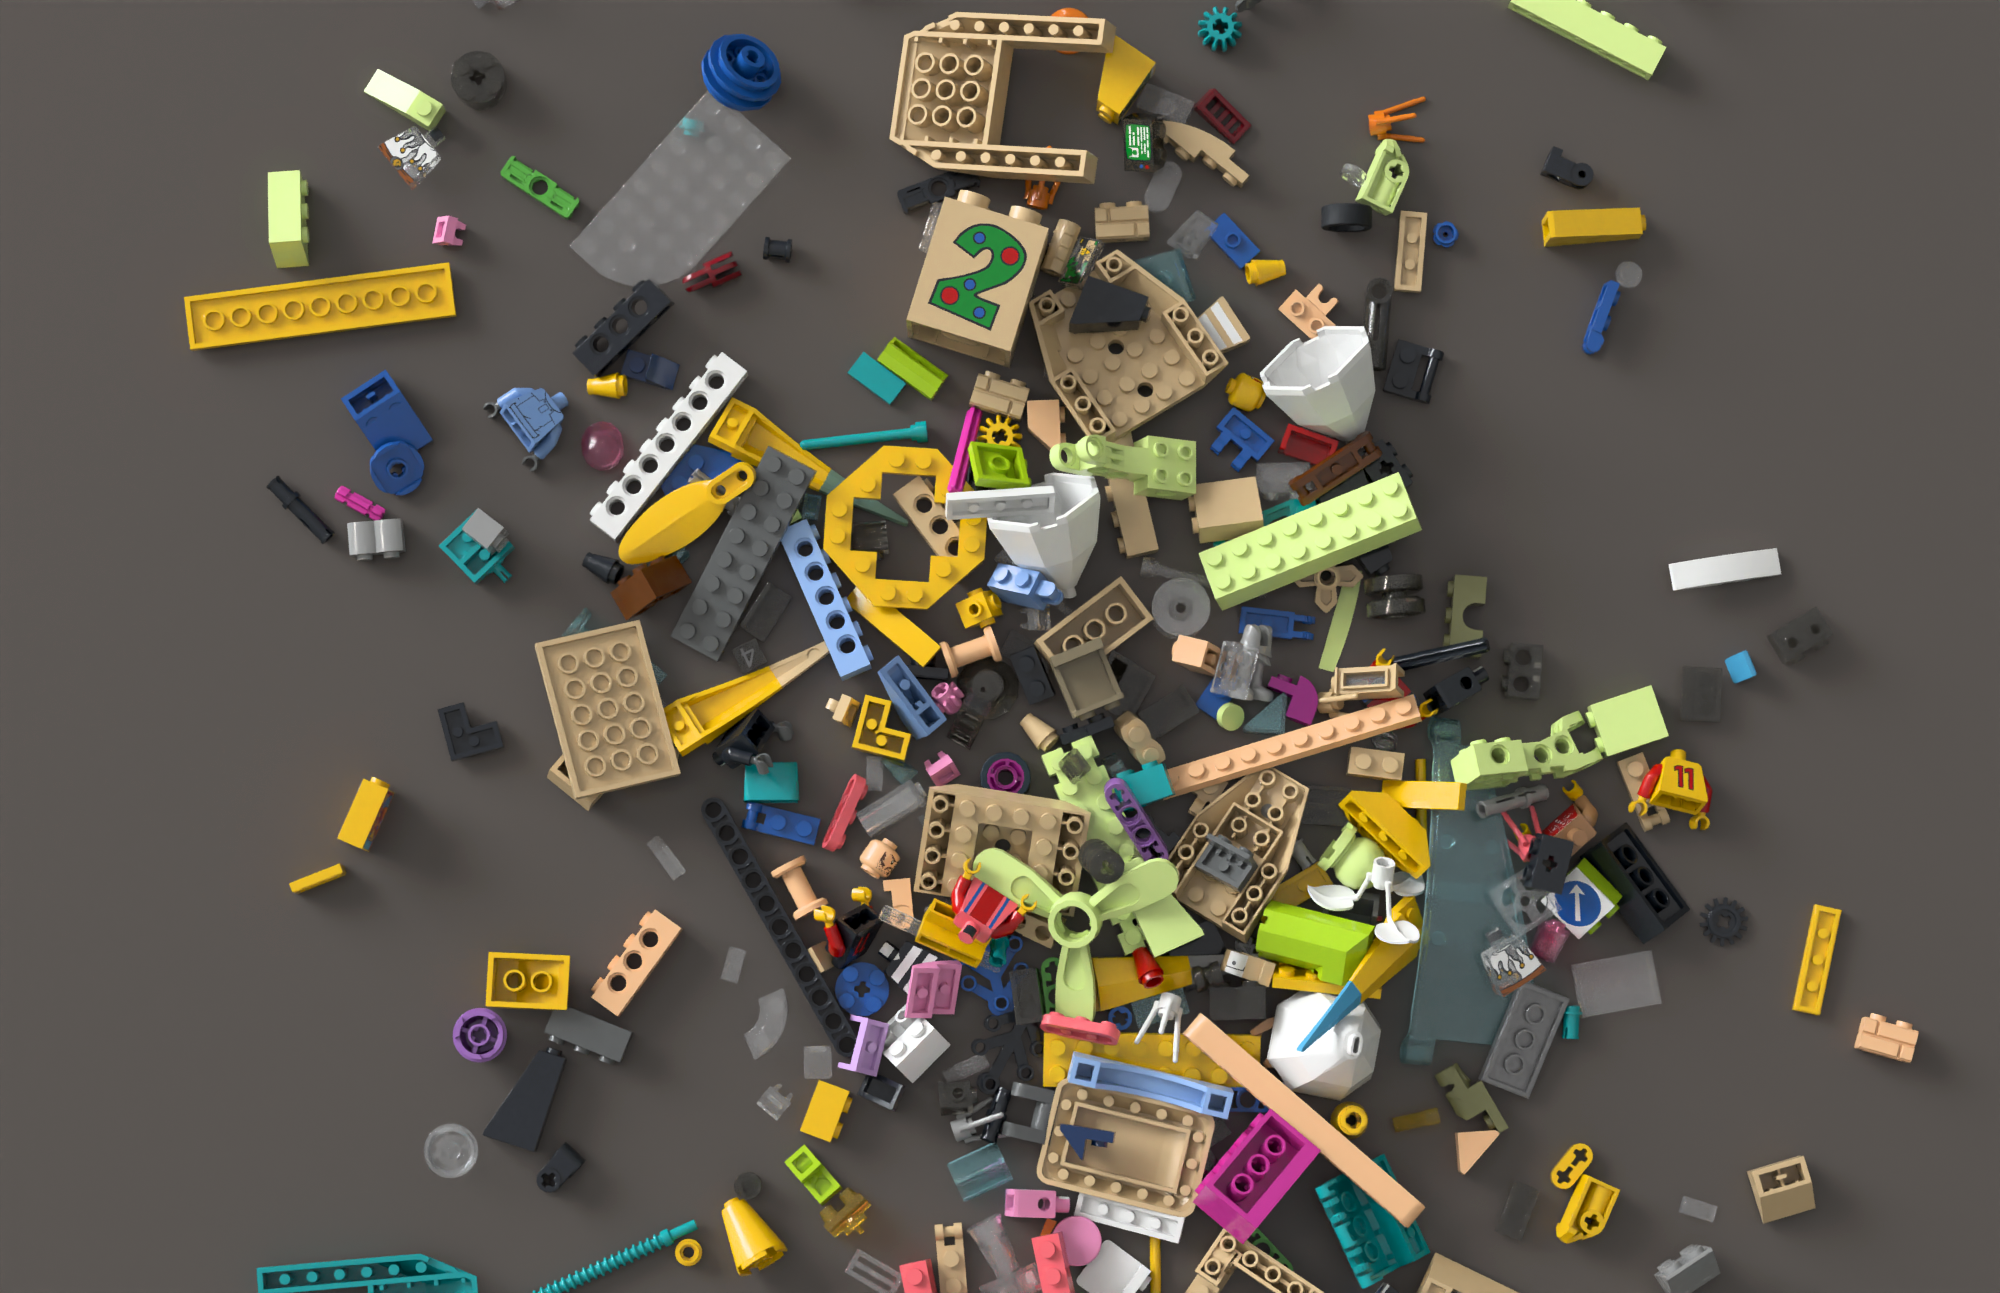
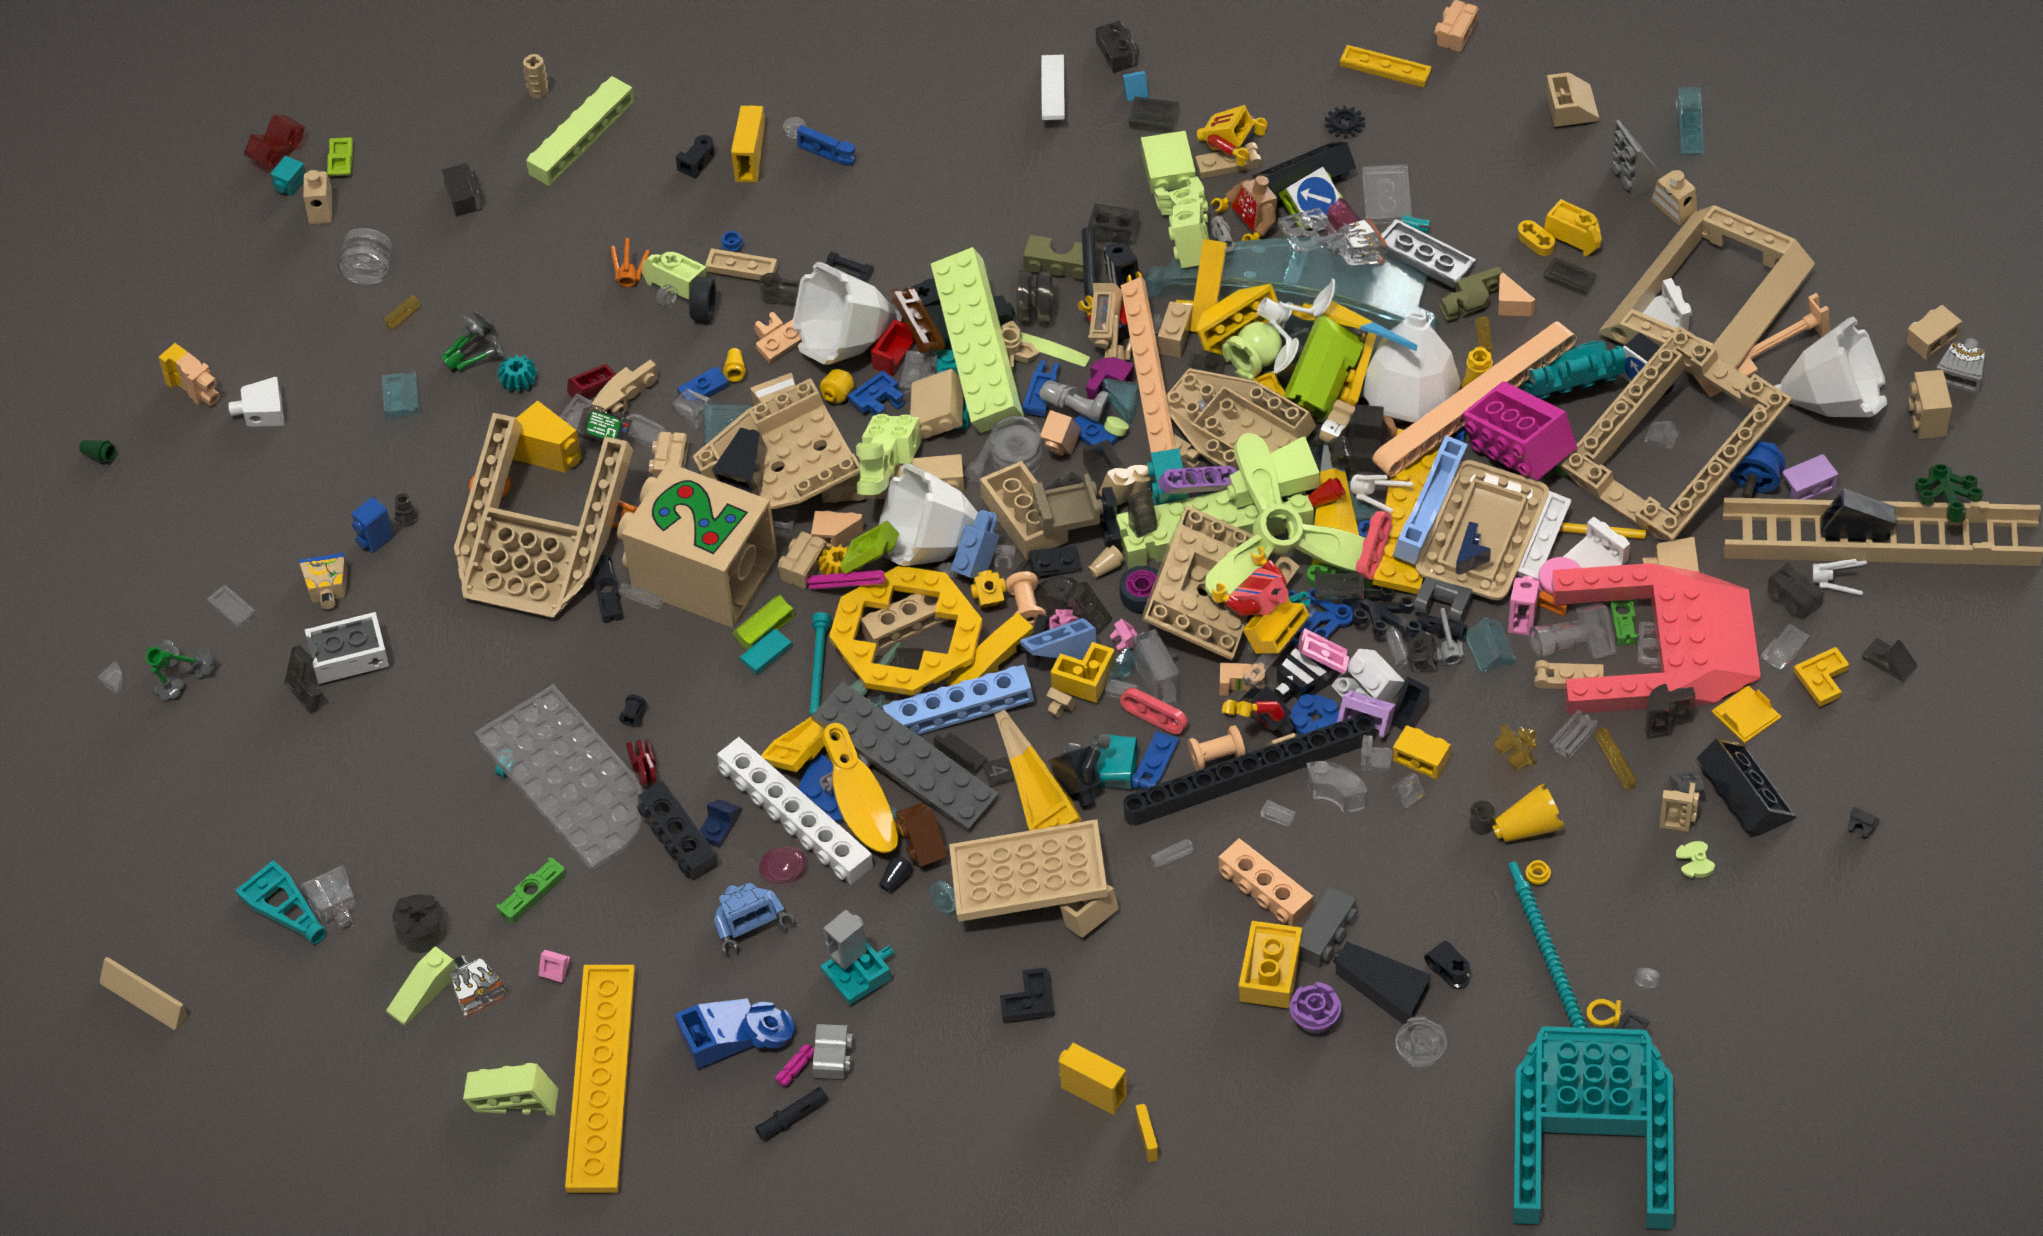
camera: 75 degrees left, 30 degrees down
yellow cone [587,372,628,399] -> none
blue wheel [701,34,781,111] -> none
lime slope [784,1144,842,1206] -> none
light nougat head [860,838,900,879] -> none
white plate [945,486,1055,520] -> none
clear smoke piece [1078,839,1124,884] -> none
dark grey bracket [1195,833,1258,893] -> none
clear bracket [1210,640,1259,700] -> none
coral plant [1500,805,1542,863] -> none
black brick [1522,833,1574,895] -> none
clear piece [1679,1196,1718,1223] -> none

